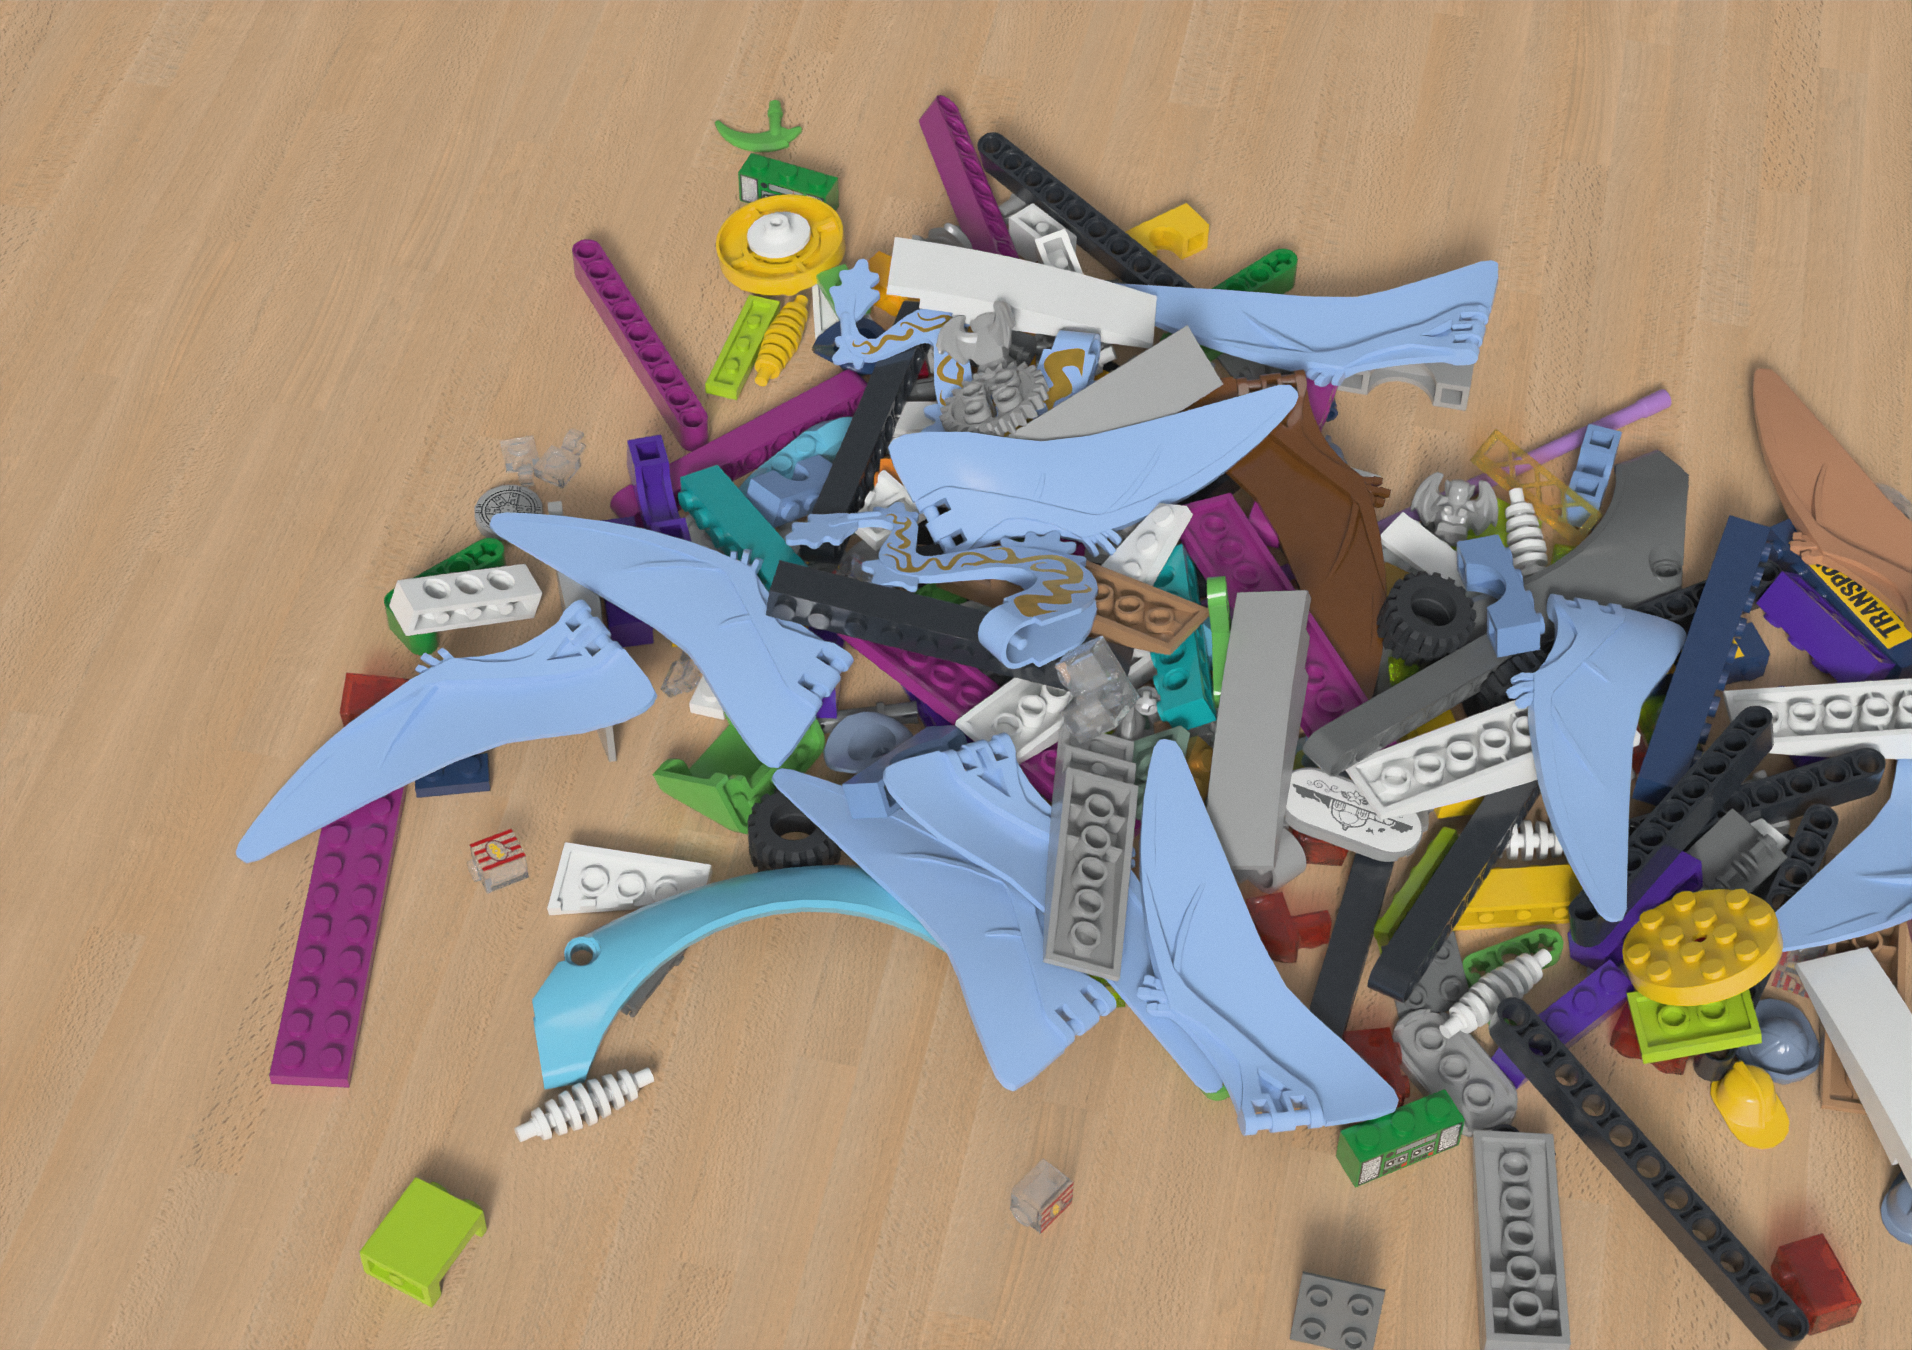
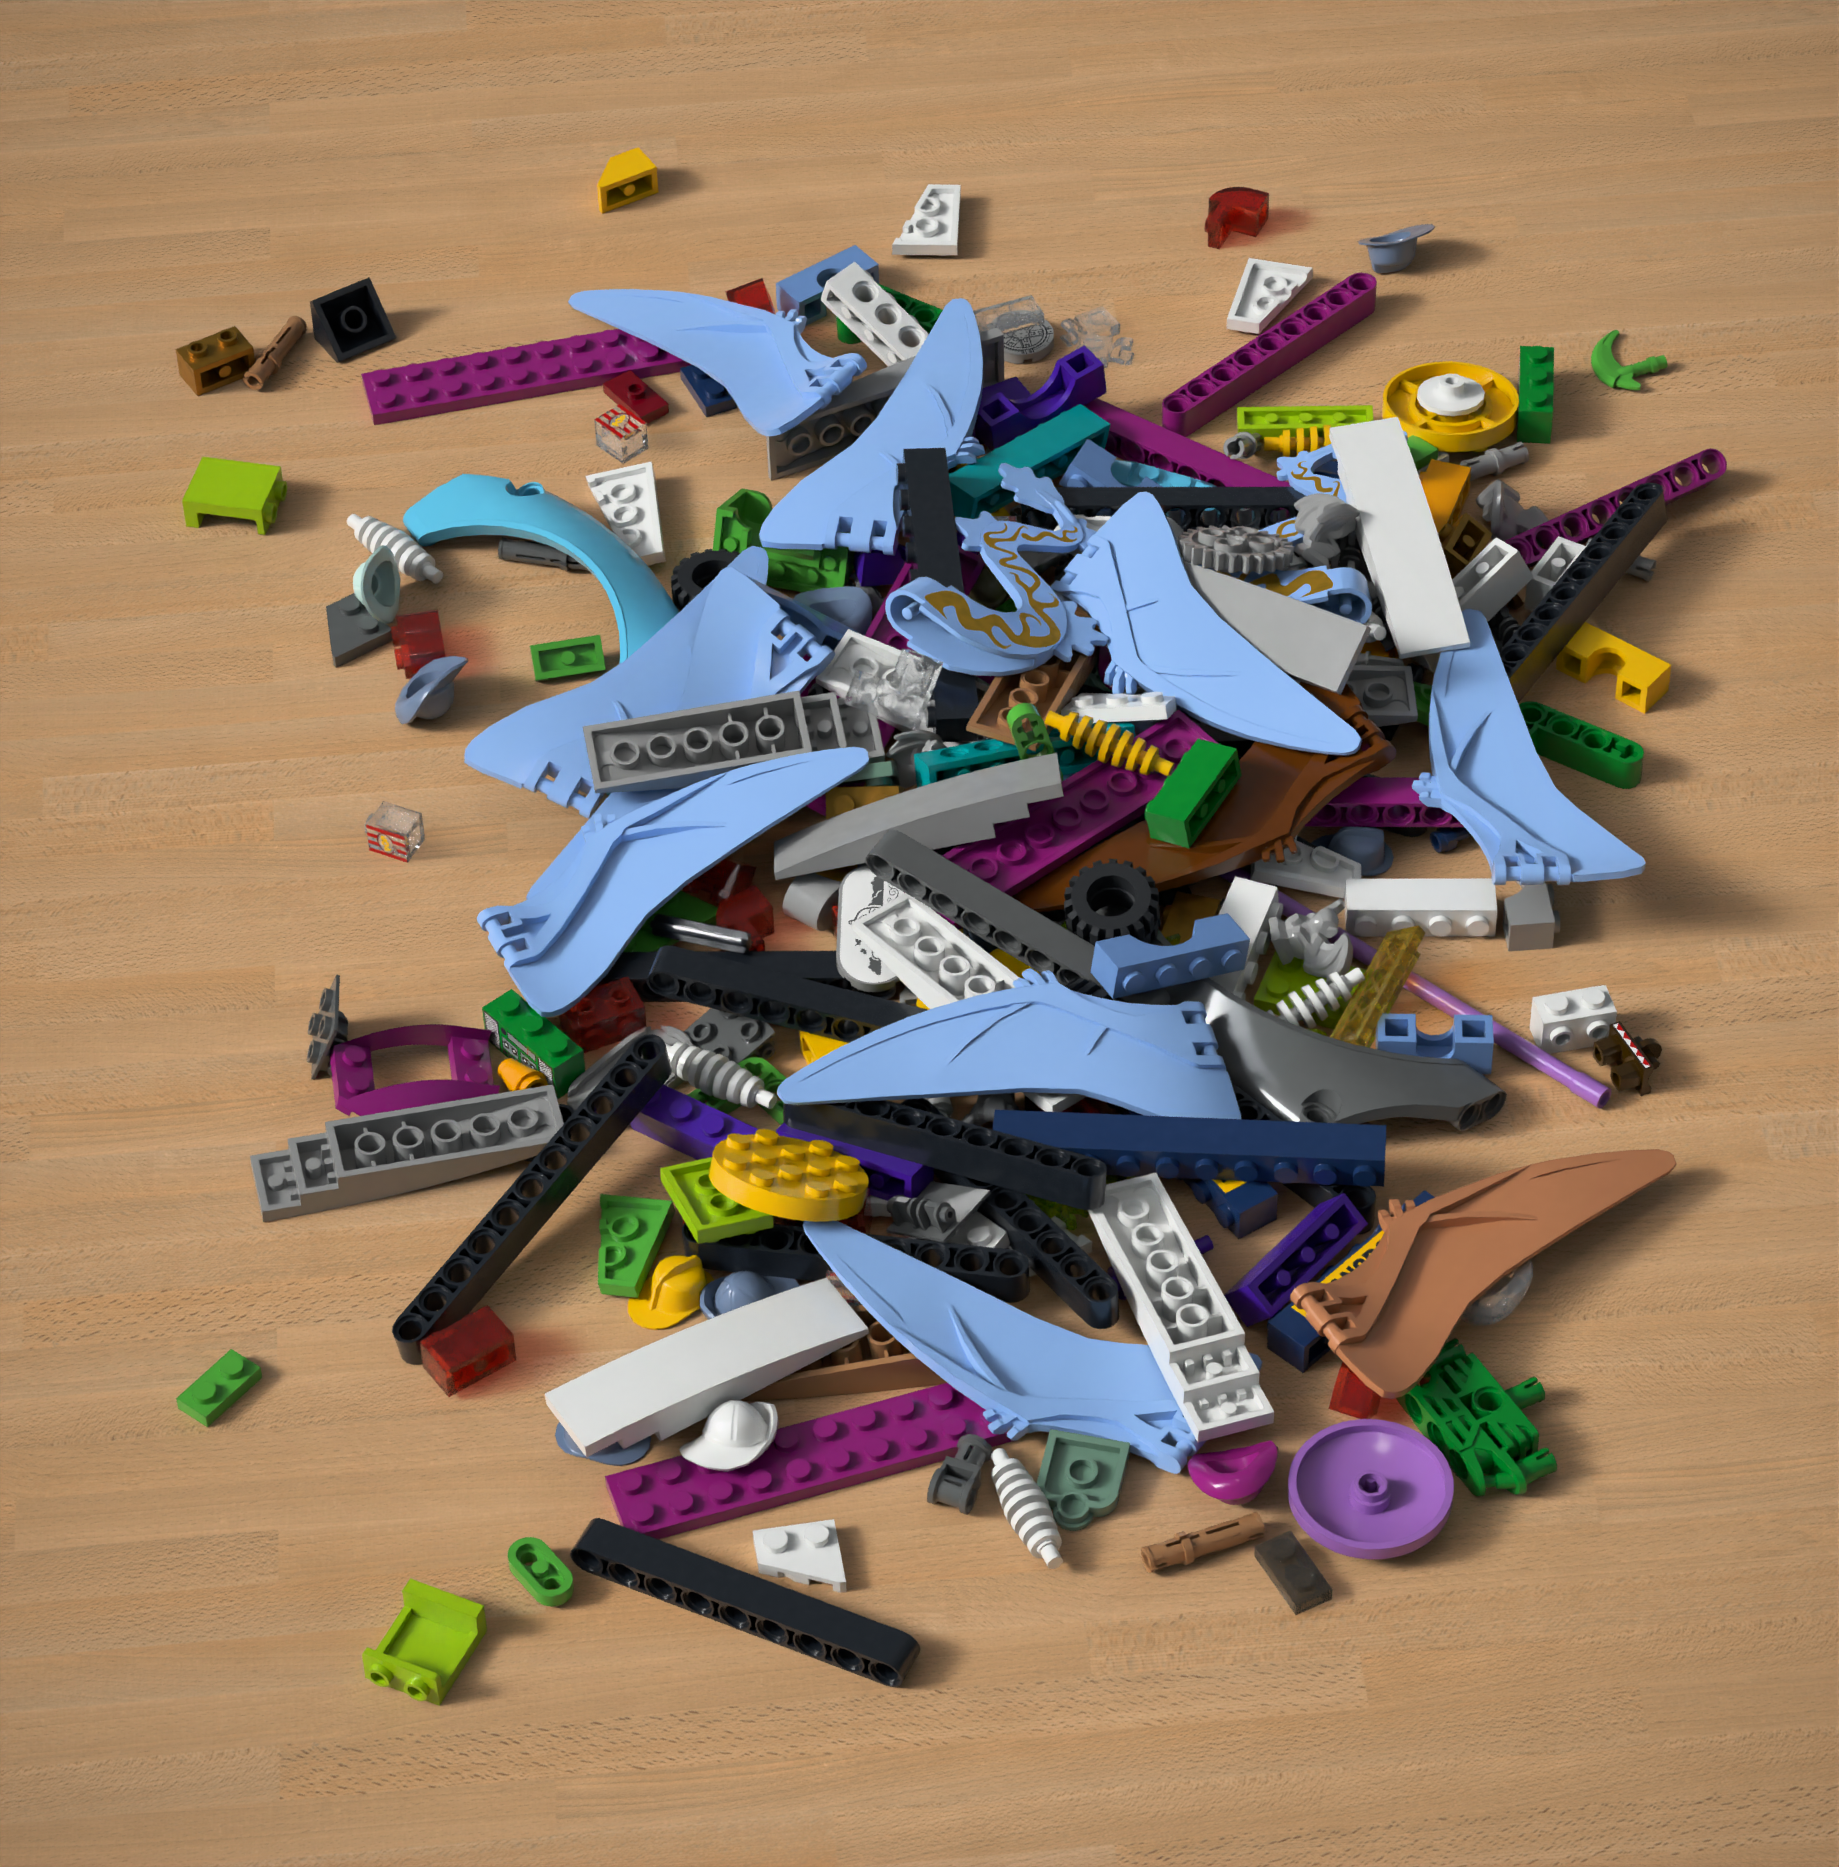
camera: 75 degrees right, 5 degrees down
none -> pearl gold brick [176,326,255,396]
none -> medium nougat pin [243,316,307,390]
none -> black slope [310,277,397,363]
none -> dark grey wing [326,593,394,668]
none -> magenta wedge [329,1024,500,1116]
none -> light aqua hat [353,545,401,624]
none -> clear red brick [391,609,446,679]
none -> sand blue hat [395,656,468,724]
none -> light orange cone [498,1058,548,1091]
none -> bright green plate [529,635,606,681]
none -> yellow slope [597,147,659,214]
none -> bright green wing [598,1194,676,1298]
none -> dark red plate [603,370,669,426]
none -> black axle [650,914,753,954]
none -> medium blue arch [776,245,879,326]
none -> white wing [892,184,961,256]
none -> clear plate [973,295,1044,334]
none -> yellow piece [1045,710,1174,776]
none -> green brick [1145,739,1242,848]
none -> clear red brick [1204,187,1269,250]
none -> light grey axle [1223,432,1263,459]
none -> white wing [1227,258,1313,334]
none -> white brick [1344,878,1497,937]
none -> sand blue piece [1358,224,1435,273]
none -> light grey pin [1460,442,1529,481]
none -> white brick [1530,985,1617,1054]
none -> dark brown hips [1593,1021,1662,1096]

